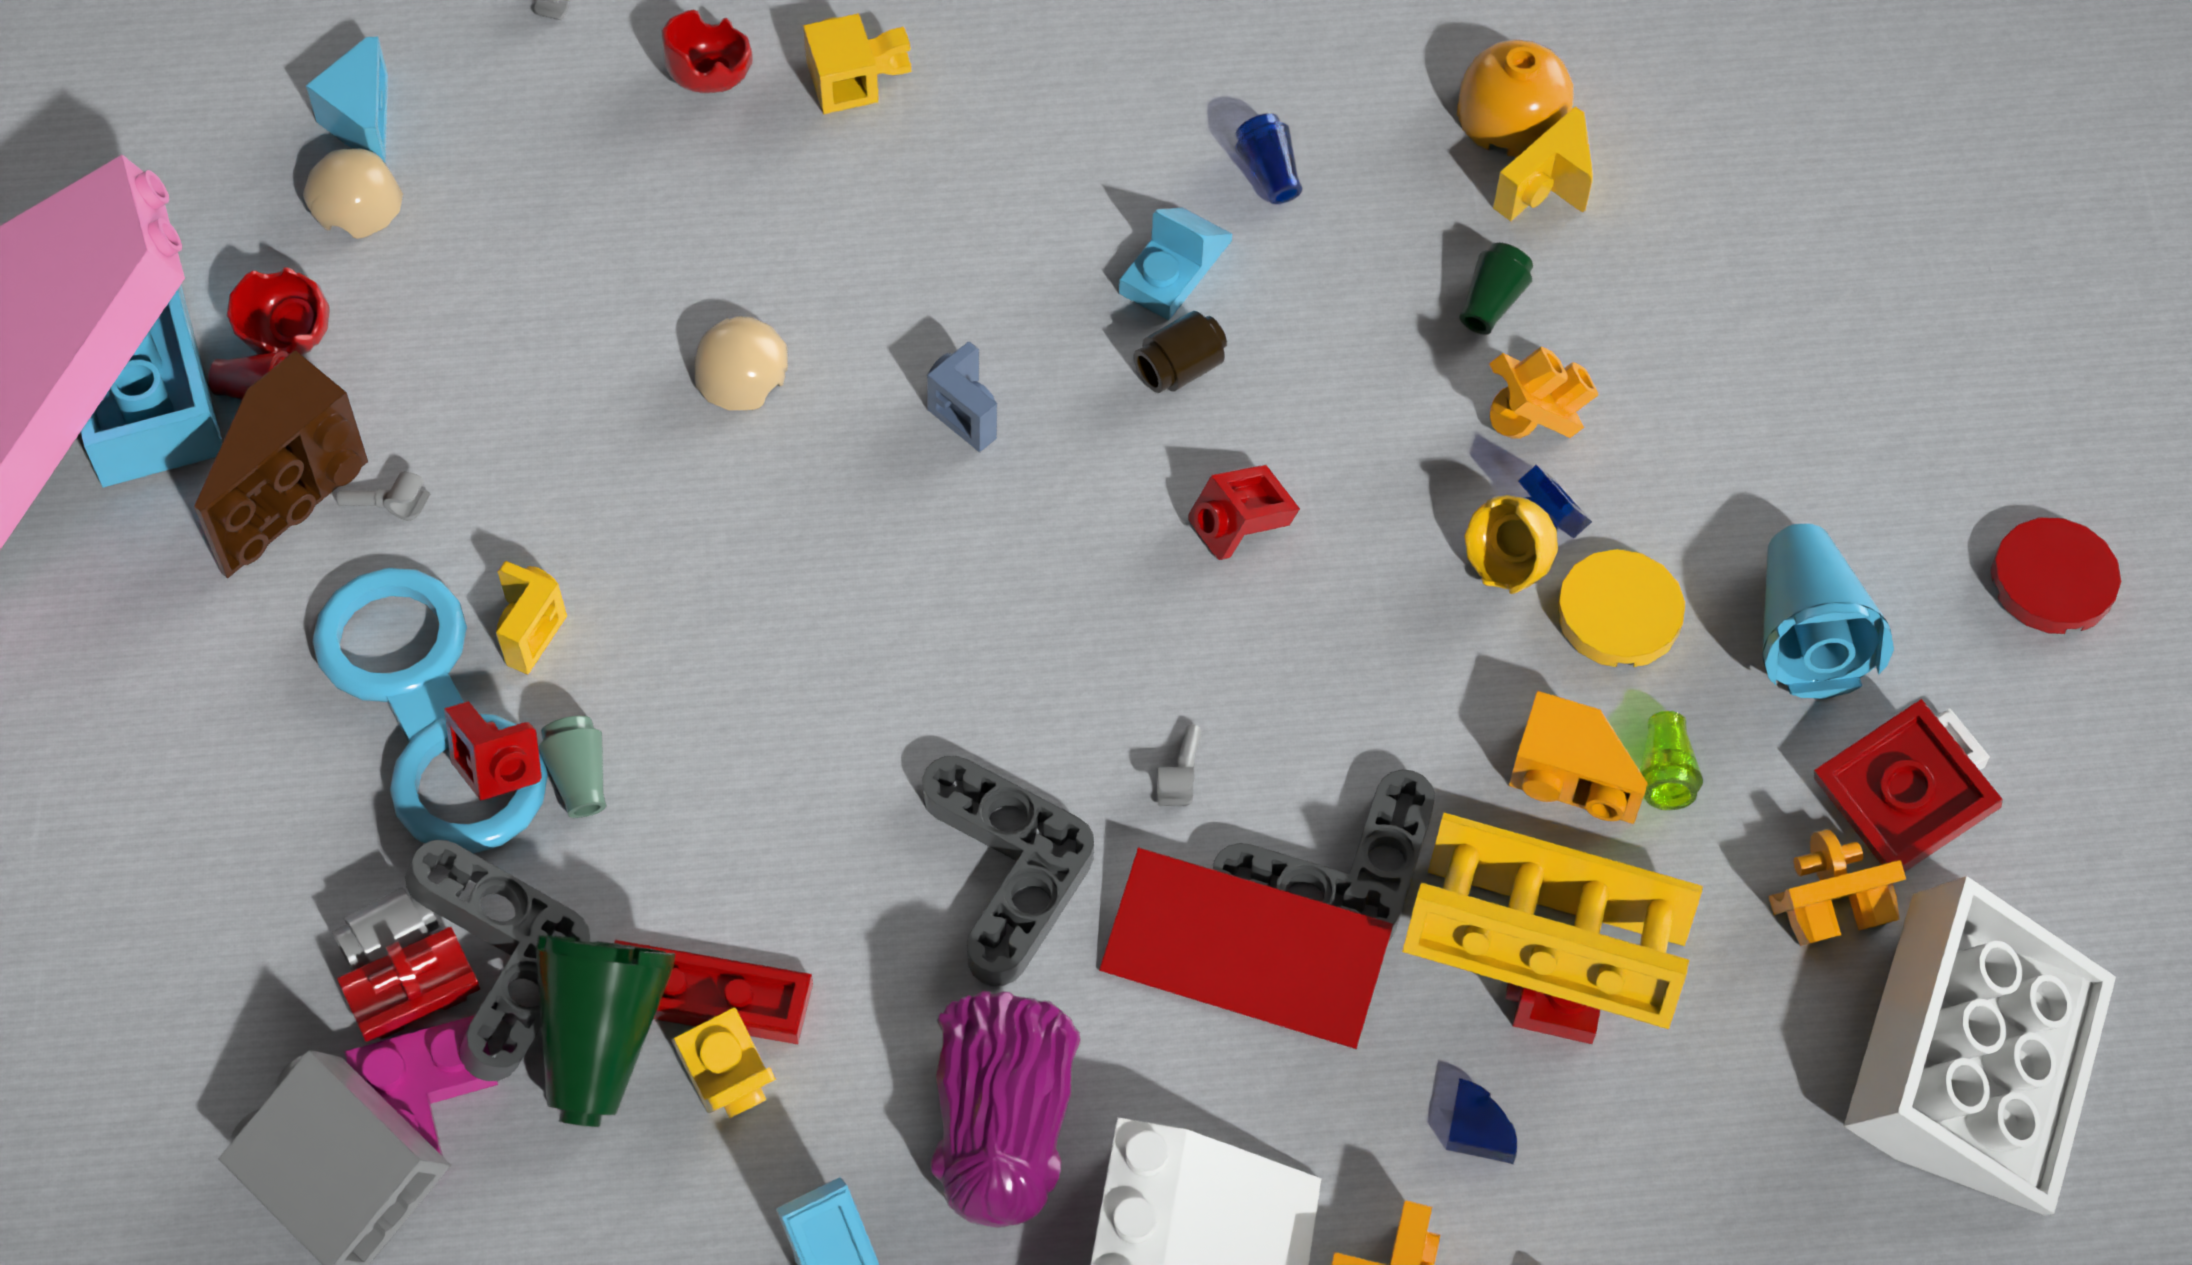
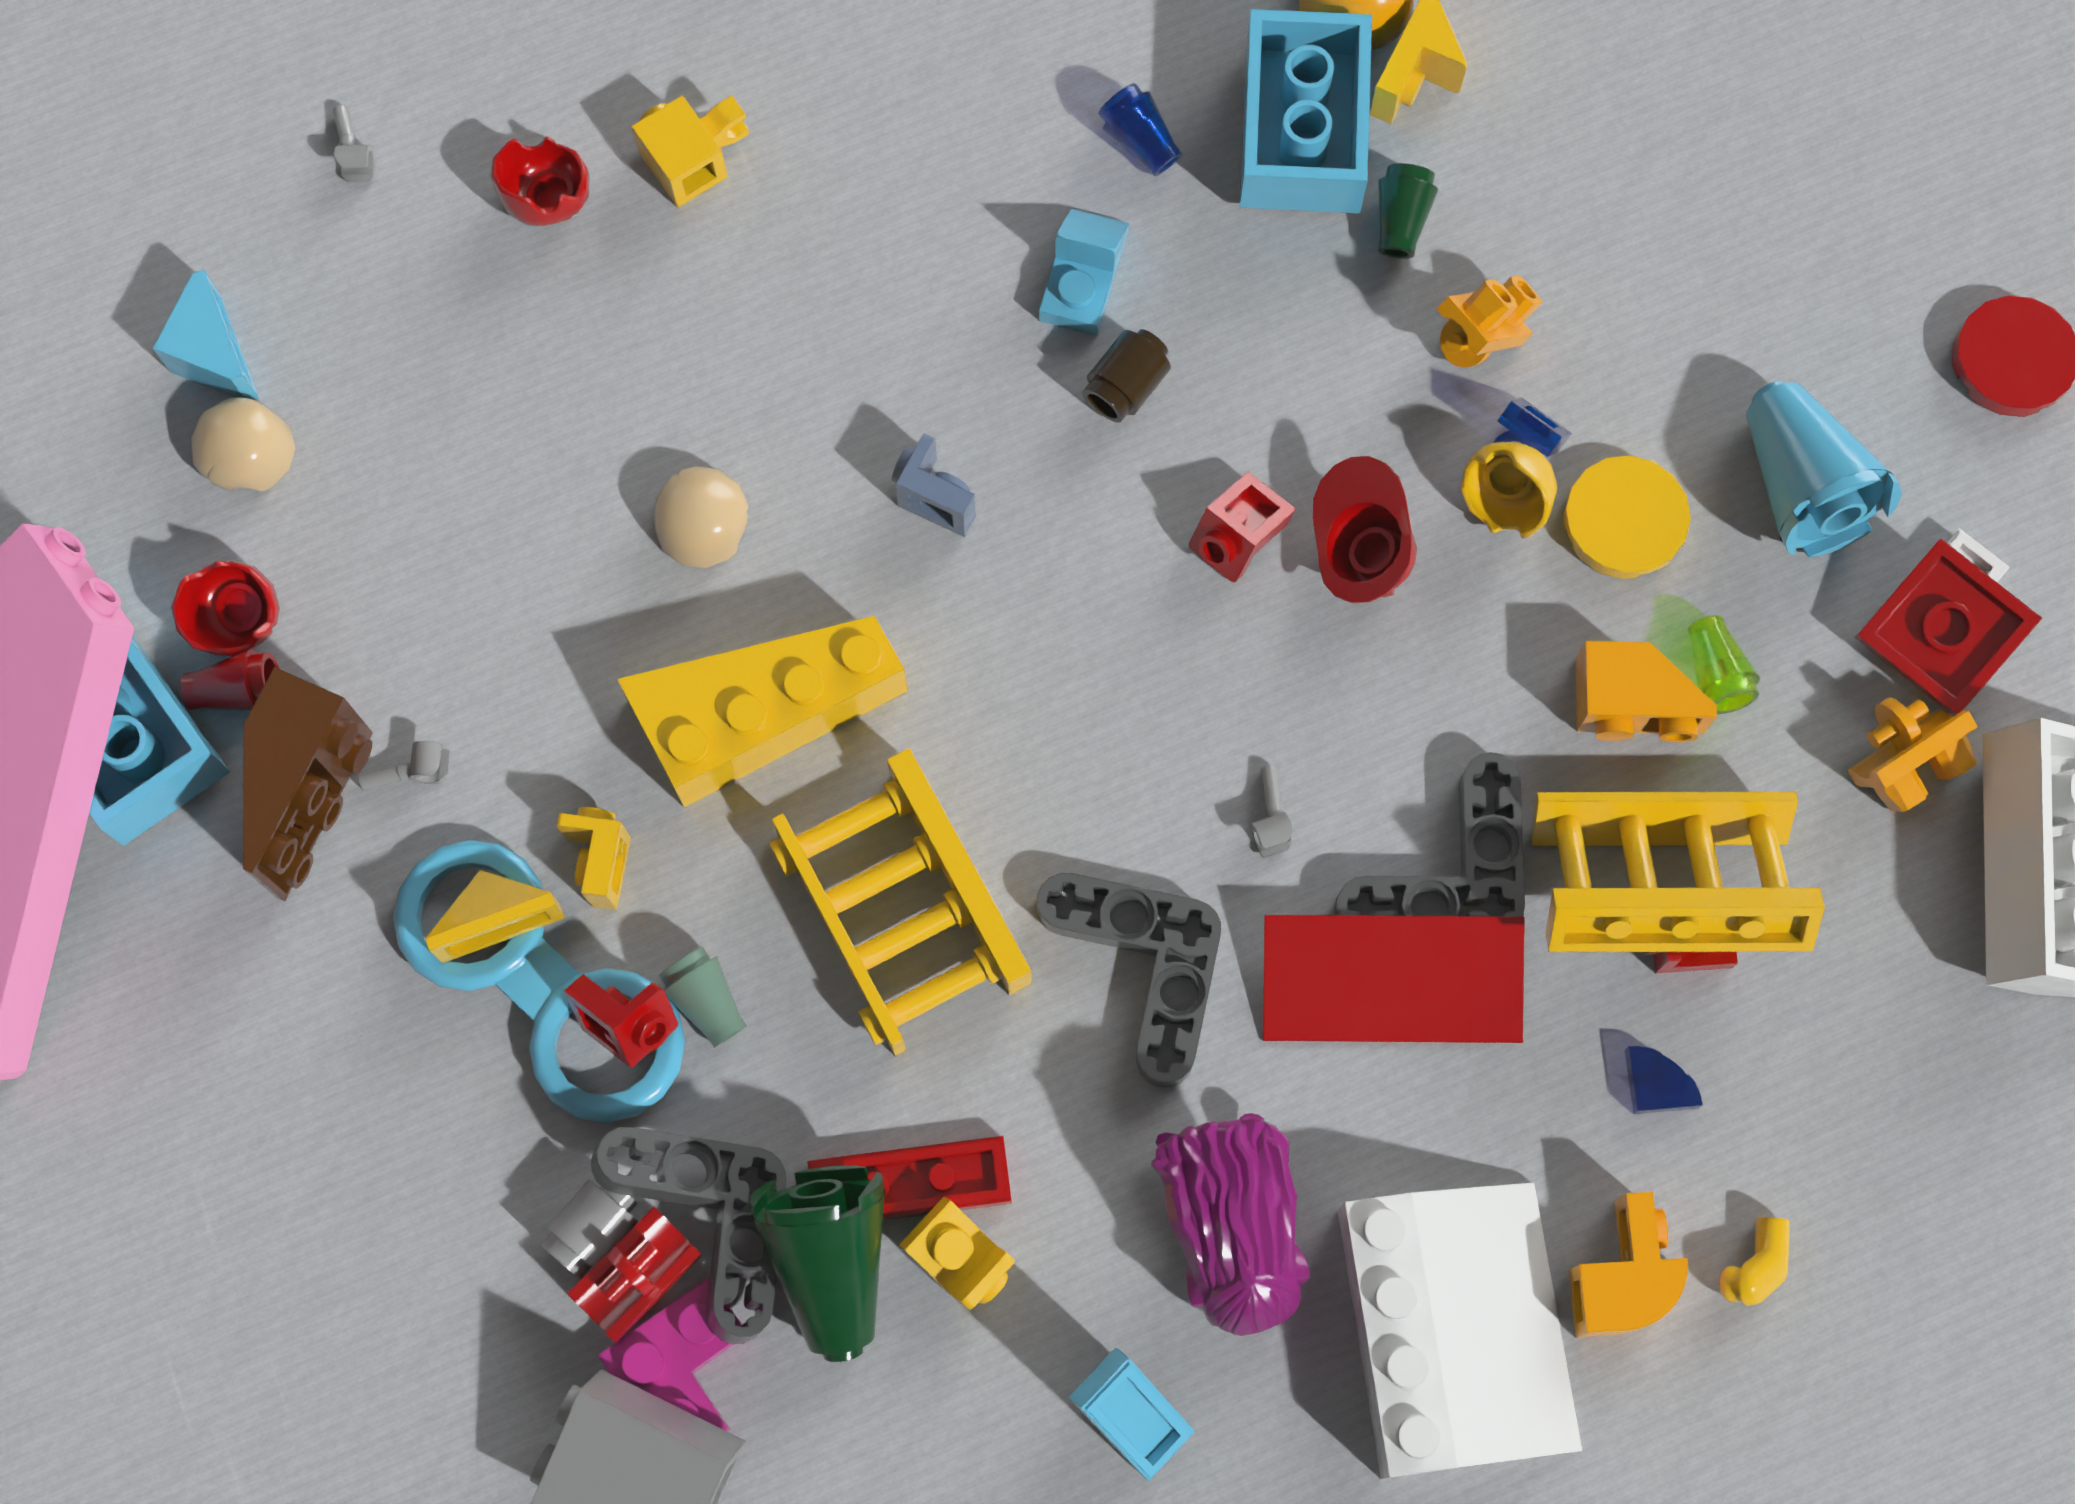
camera: 15 degrees left, 15 degrees up
none -> yellow slope [425,870,565,964]
none -> yellow wedge [617,616,908,807]
none -> yellow fence [769,748,1032,1056]
none -> medium azure brick [1240,9,1372,213]
none -> red piece [1312,456,1417,603]

